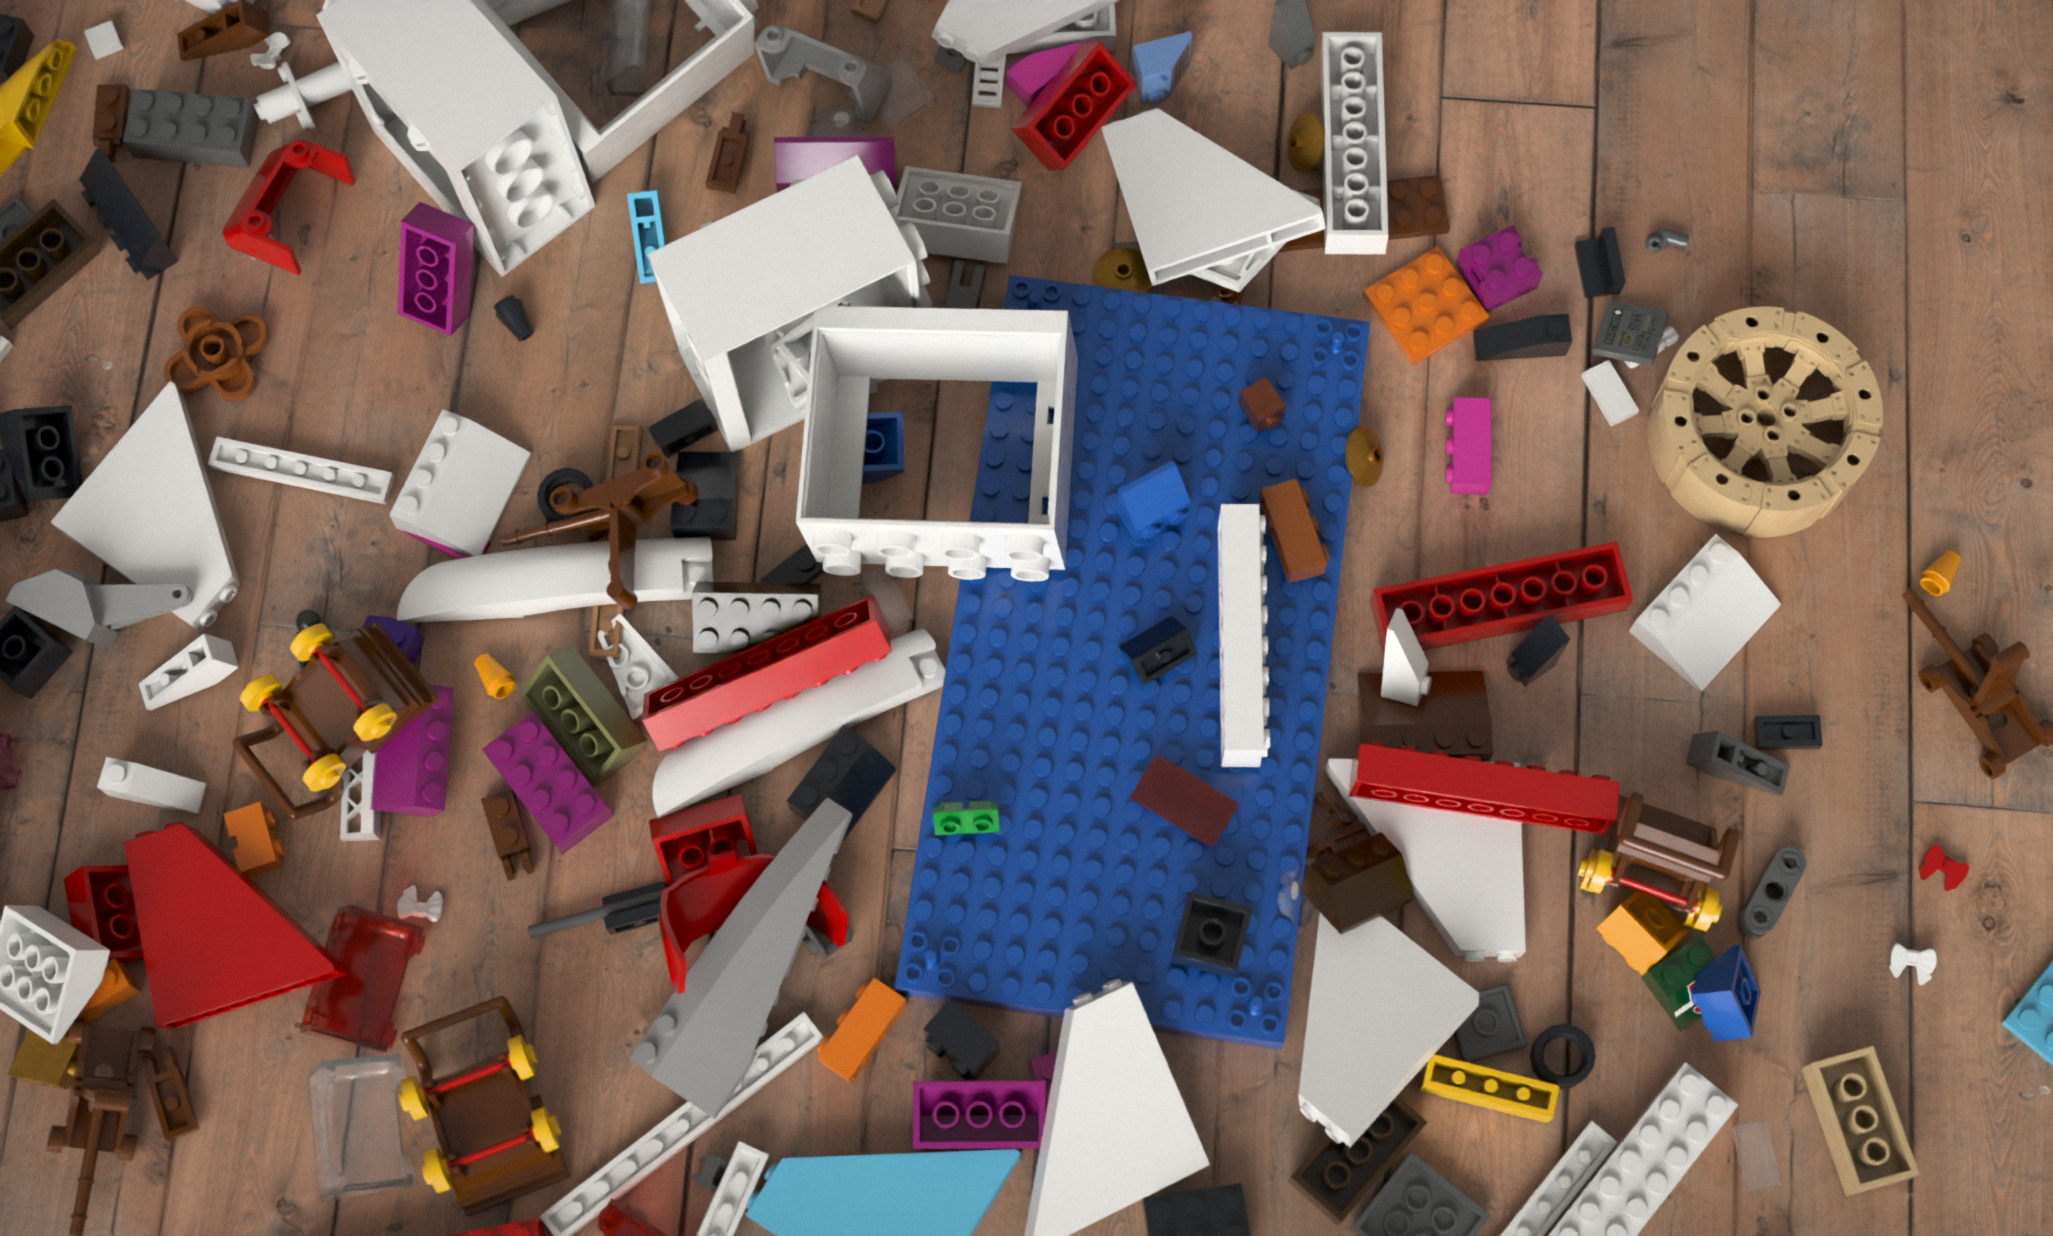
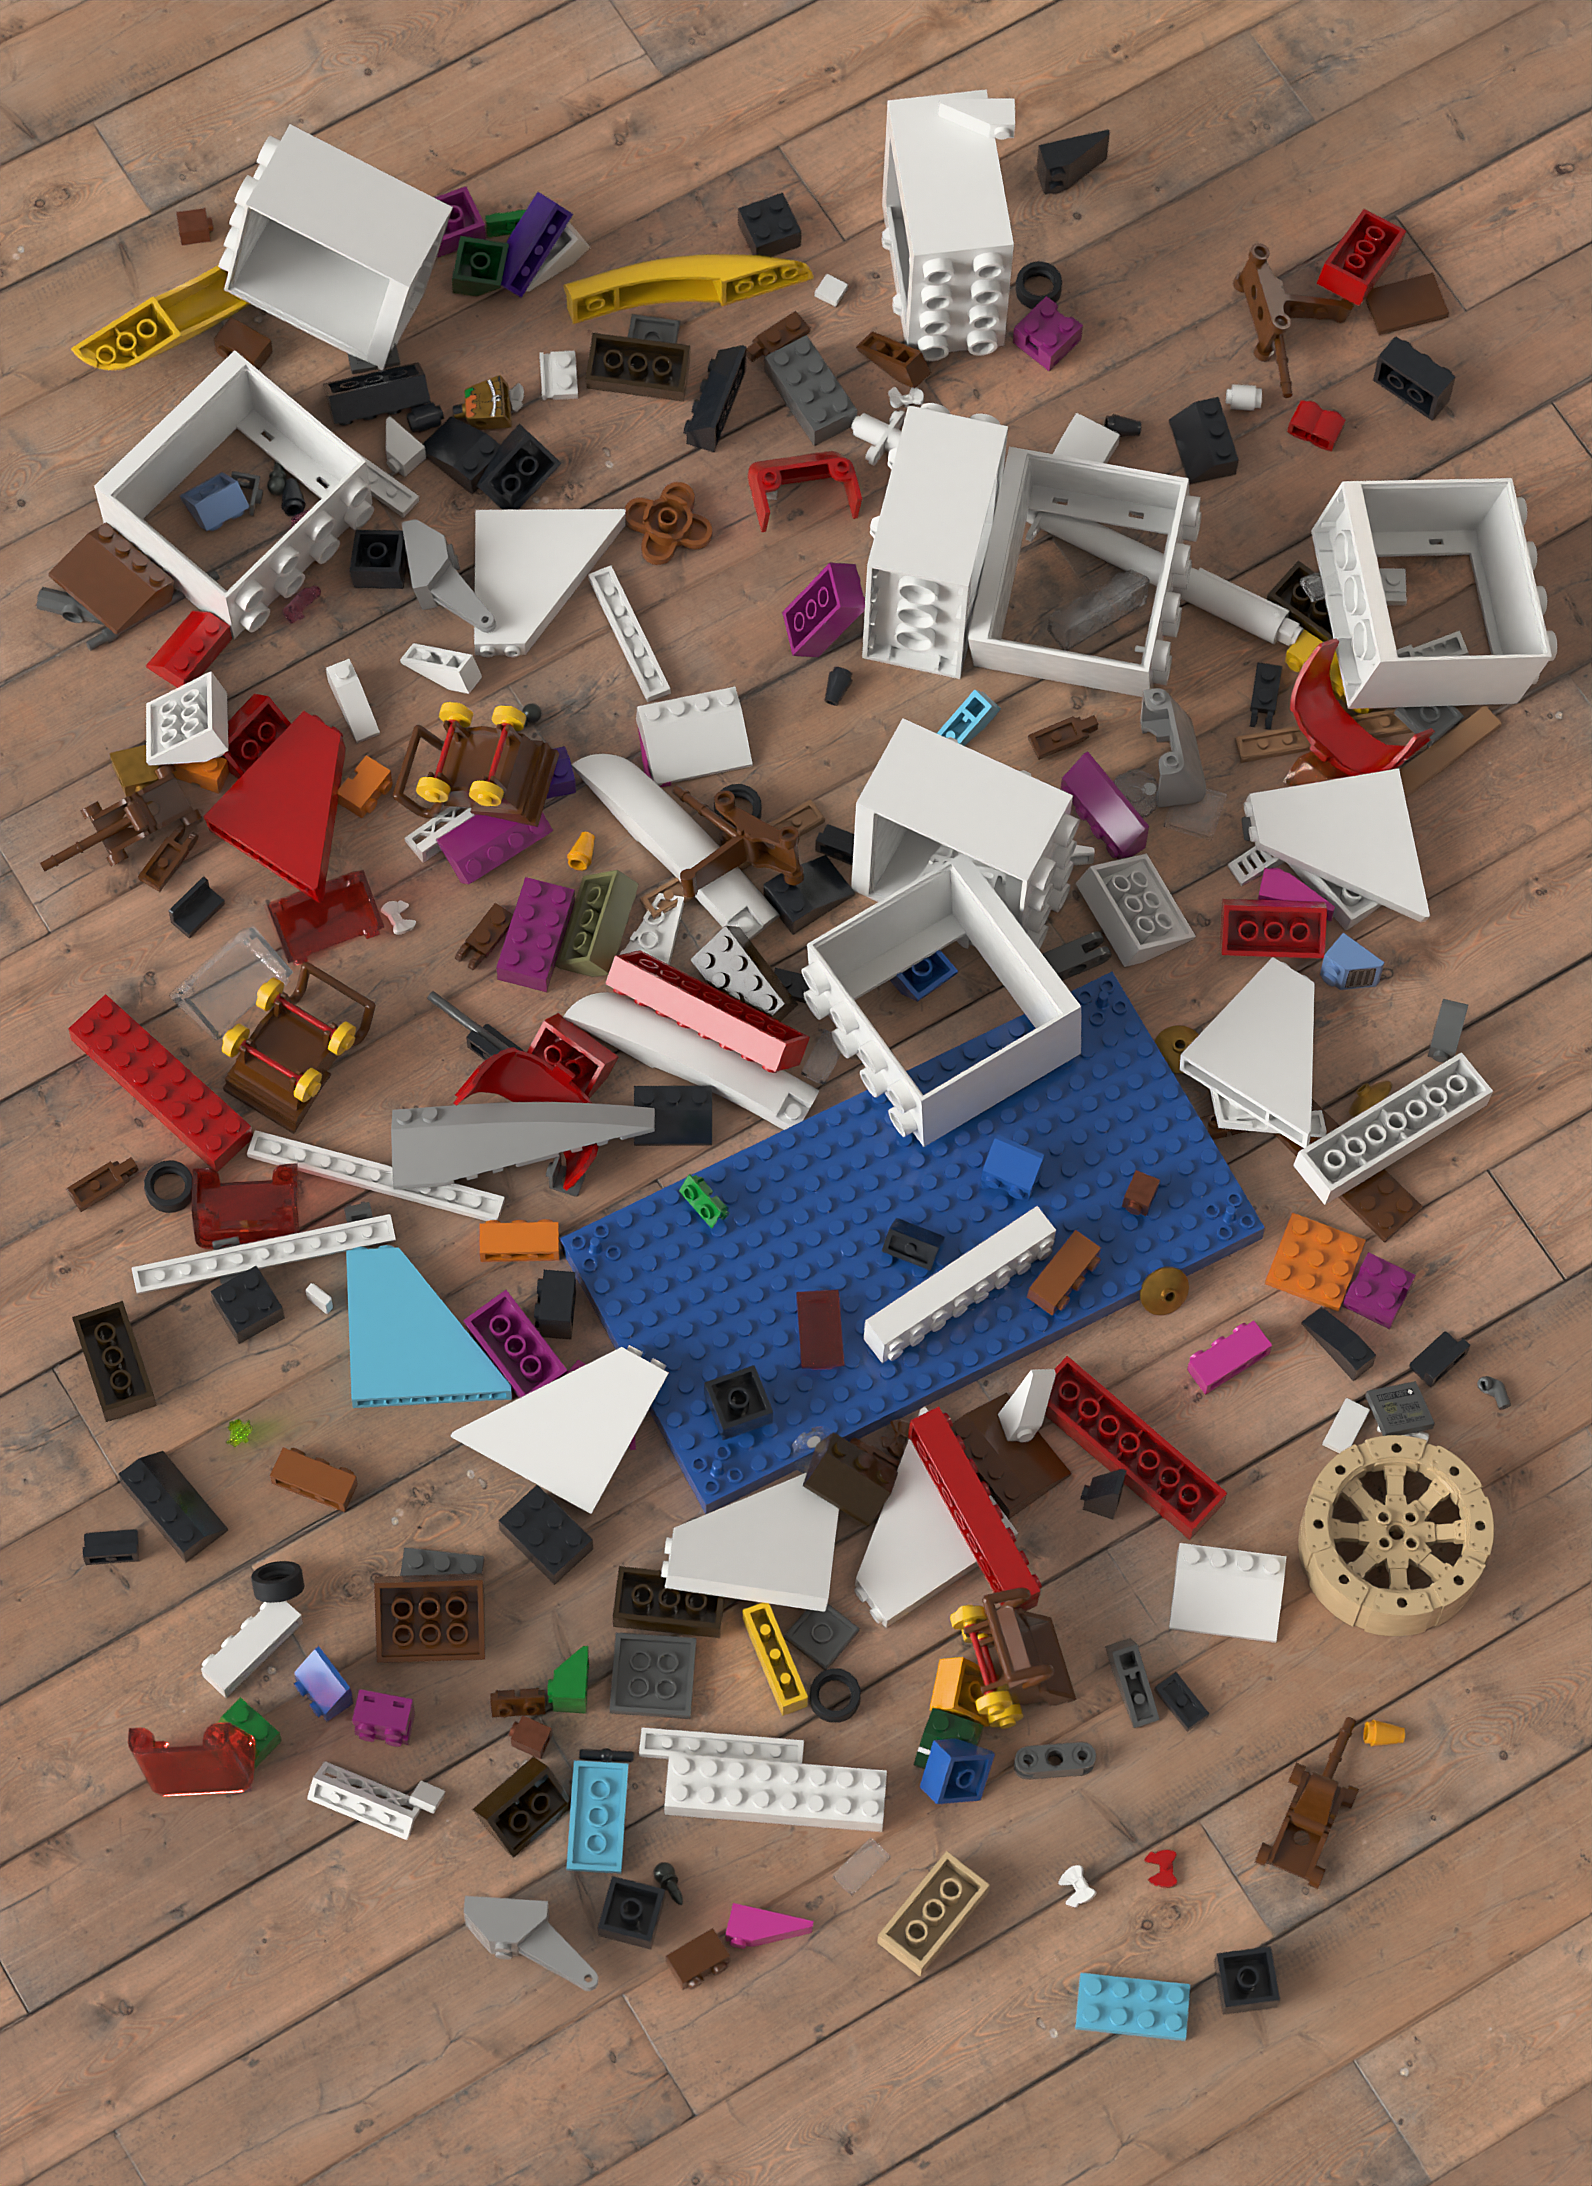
camera: 50 degrees right, 5 degrees down
none -> black panel [169,877,225,939]

